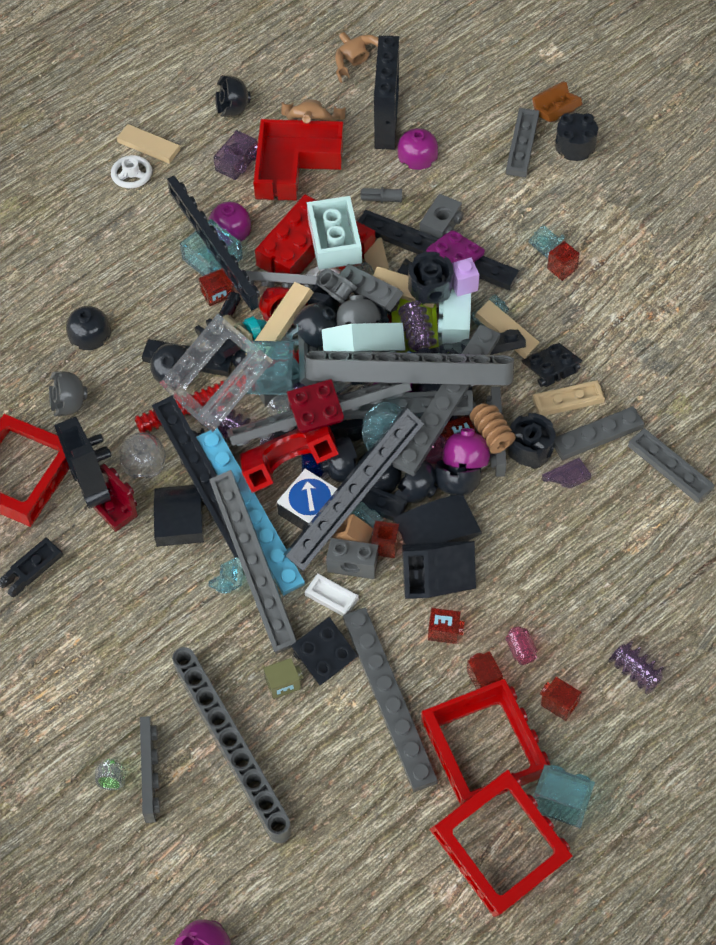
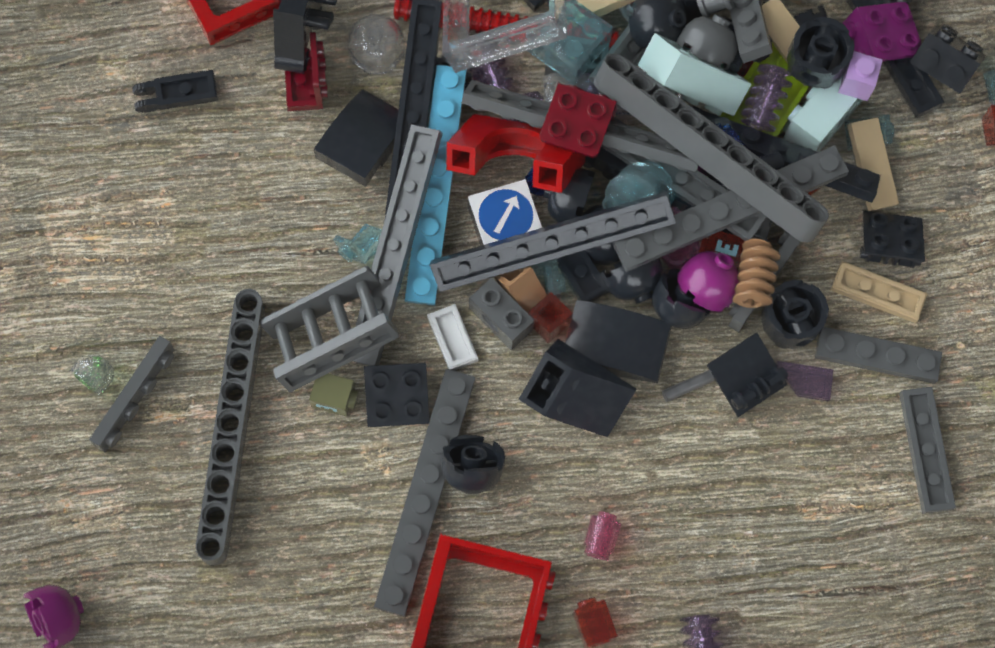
camera: 30 degrees right, 15 degrees up
clear red brick [428,608,465,644] -> none
clear red brick [466,651,503,690] -> none
none -> dark grey fence [260,266,400,392]
none -> black cylinder [442,435,506,494]
none -> flat silver bar [662,370,715,402]
none -> black hinge [707,332,789,417]
none -> black bracket [910,24,986,94]

